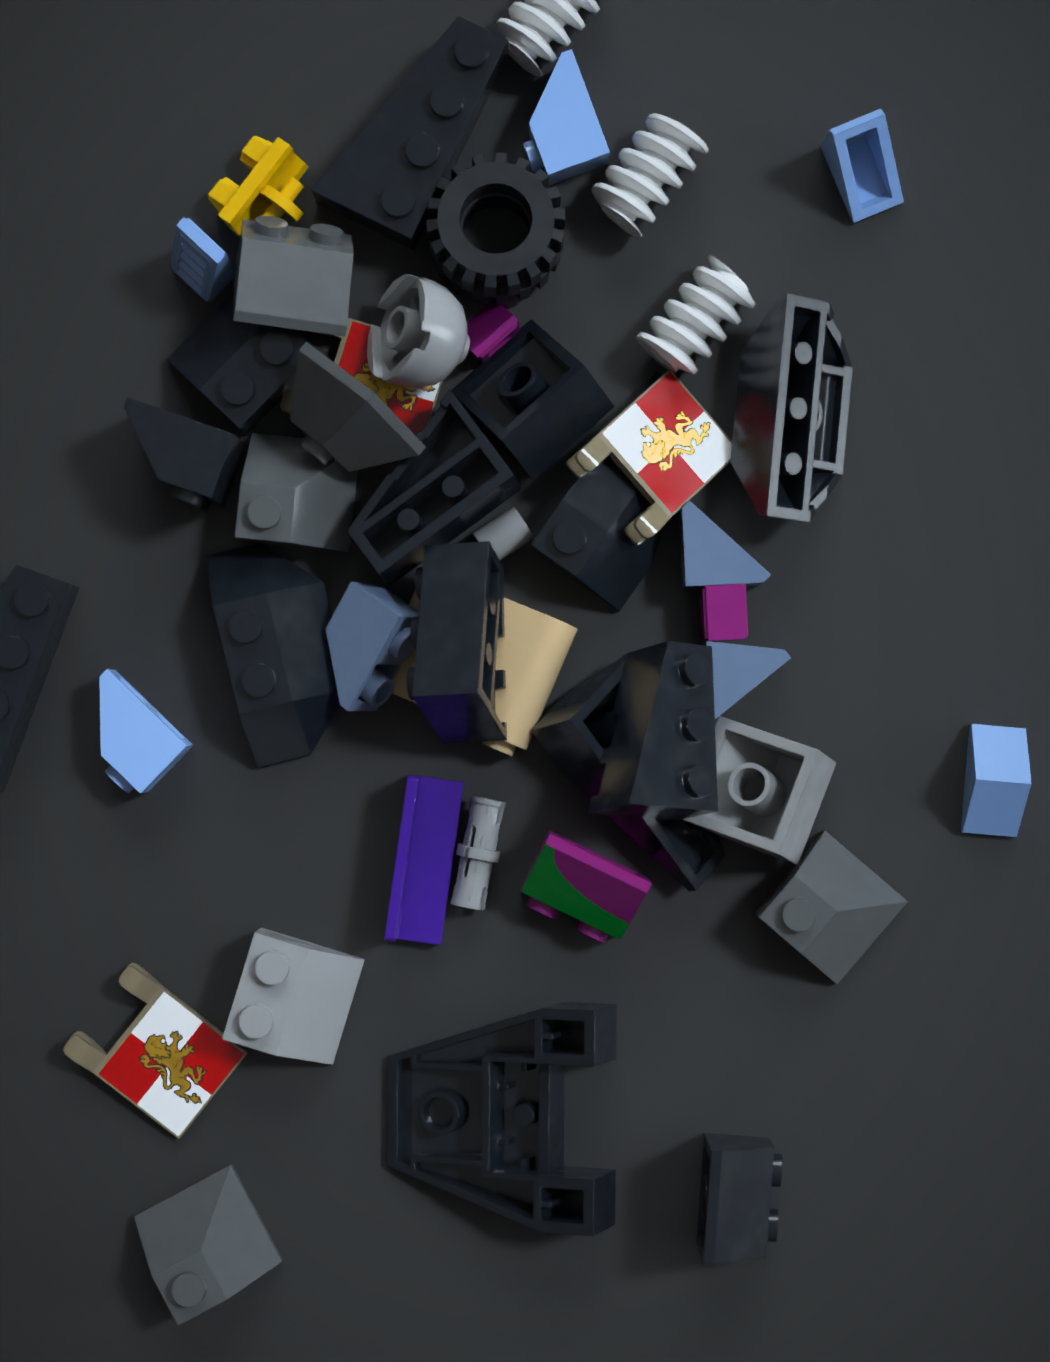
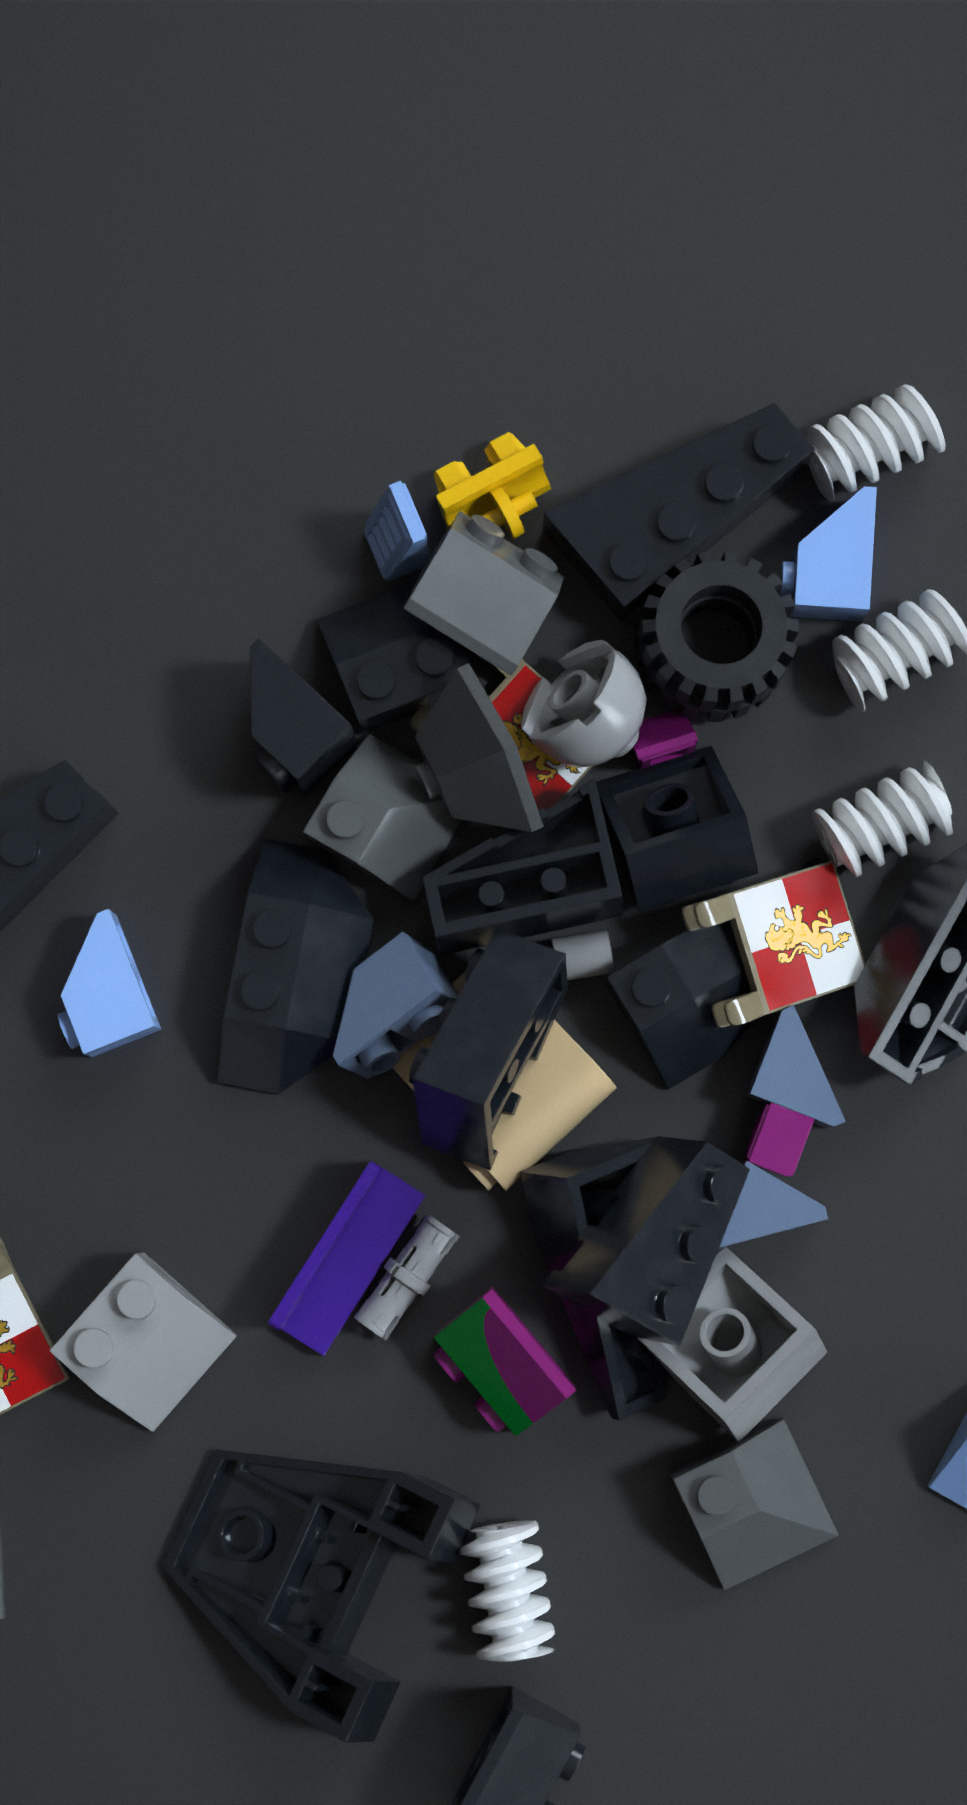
camera: 25 degrees right, 5 degrees down
none -> white piece [460,1520,555,1662]

